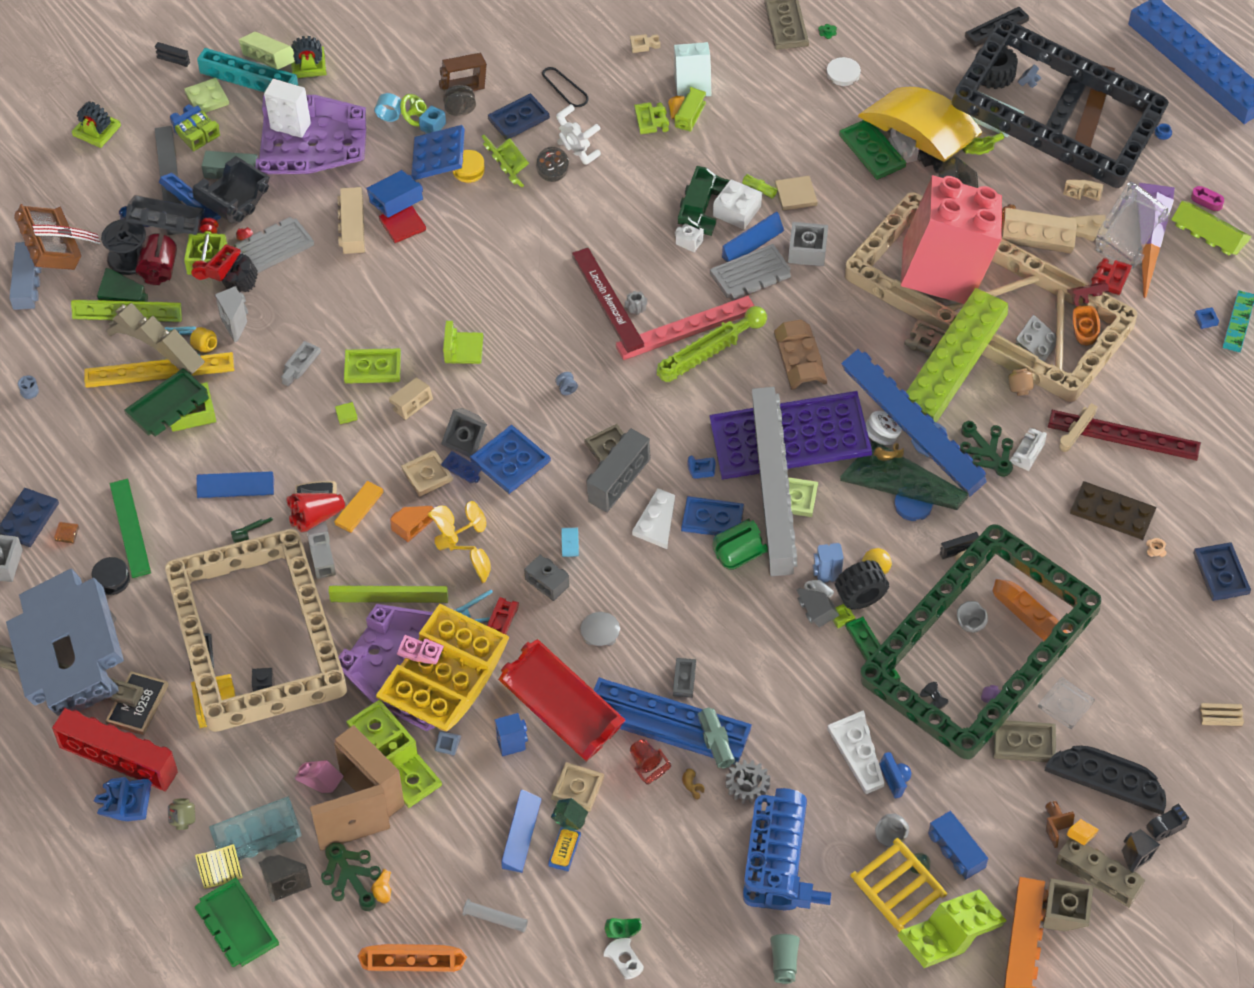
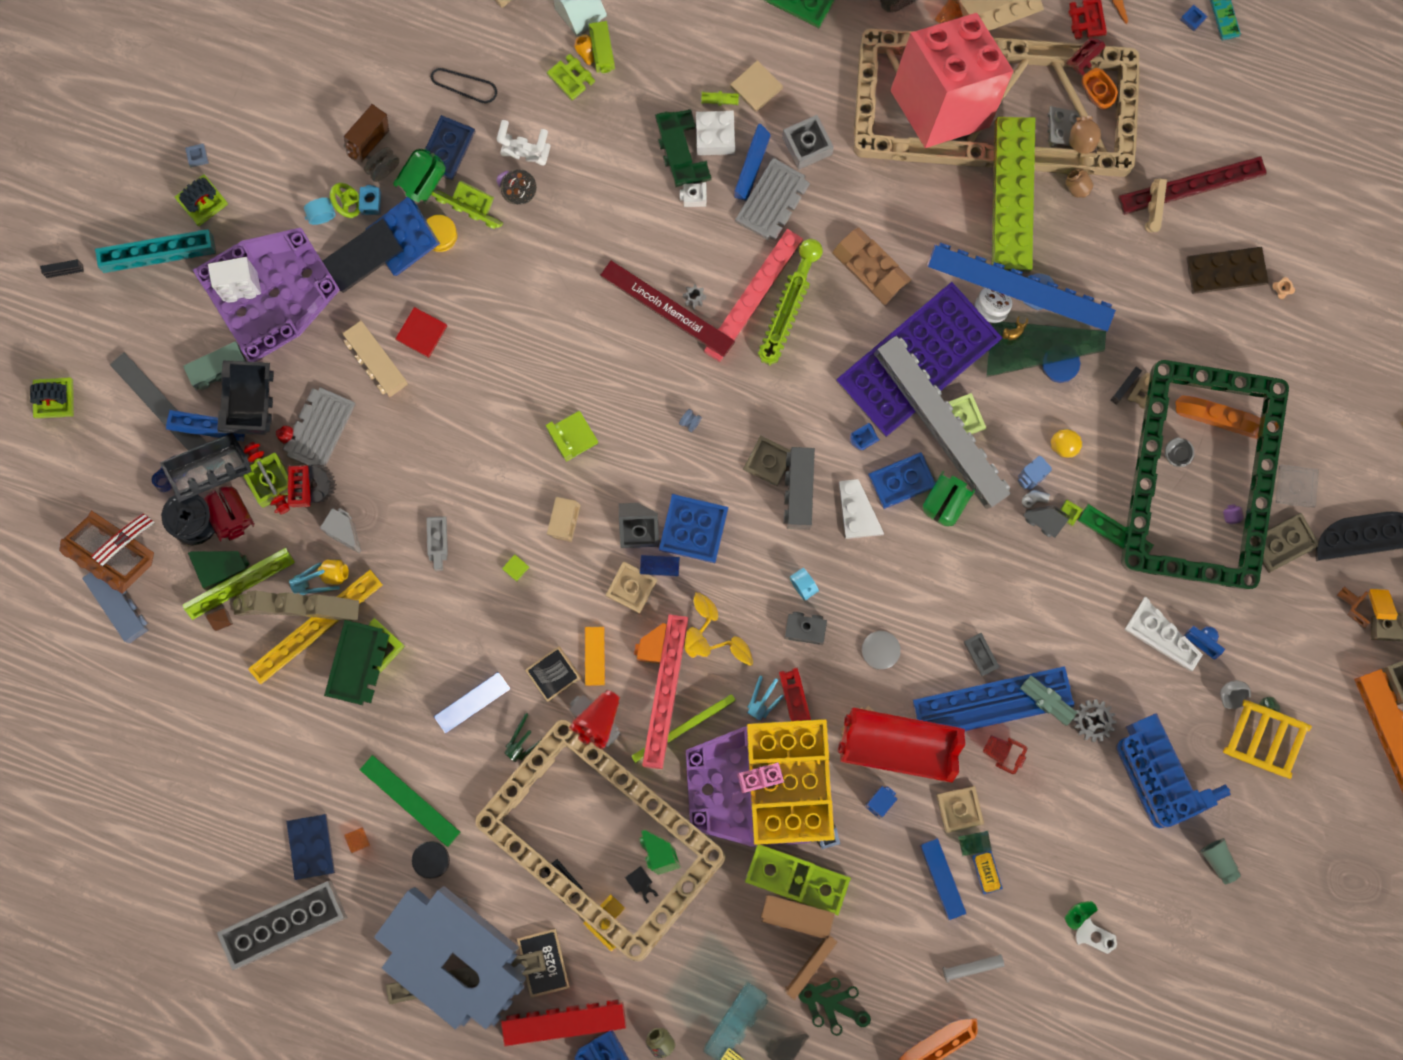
camera: 35 degrees left, 25 degrees up
sand blue wheel [18,375,39,399] -> none
lime hips [170,104,220,152] -> none
yellowish green plate [184,78,229,113] -> none
yellowish green brick [238,32,295,70] -> none
bright pink slope [295,760,344,793] -> none
lime plate [344,348,401,383] -> none
blue brick [366,170,423,217] -> none
light orange animal [371,869,391,904] -> none
pearl gold arm [682,768,705,799] -> none
black tyre [835,560,890,610] -> none
lime bracket [897,889,1007,968] -> none
dark tan plate [904,319,946,357] -> none
black piece [920,682,949,709] -> none
blue brick [928,810,988,880] -> none
dark green plant [960,421,1013,477] -> none
white hinge [1010,428,1047,471] -> none
dark blue plate [1193,542,1251,601] -> none
none -> sand blue tile [185,143,209,167]
none -> reddish brown slope [206,608,233,631]
none -> black tile [322,218,404,293]
none -> green cylinder [393,148,446,203]
none -> green slope [639,830,681,875]
none -> coral plate [642,614,689,770]
none -> medium nougat helmet [1069,116,1101,154]

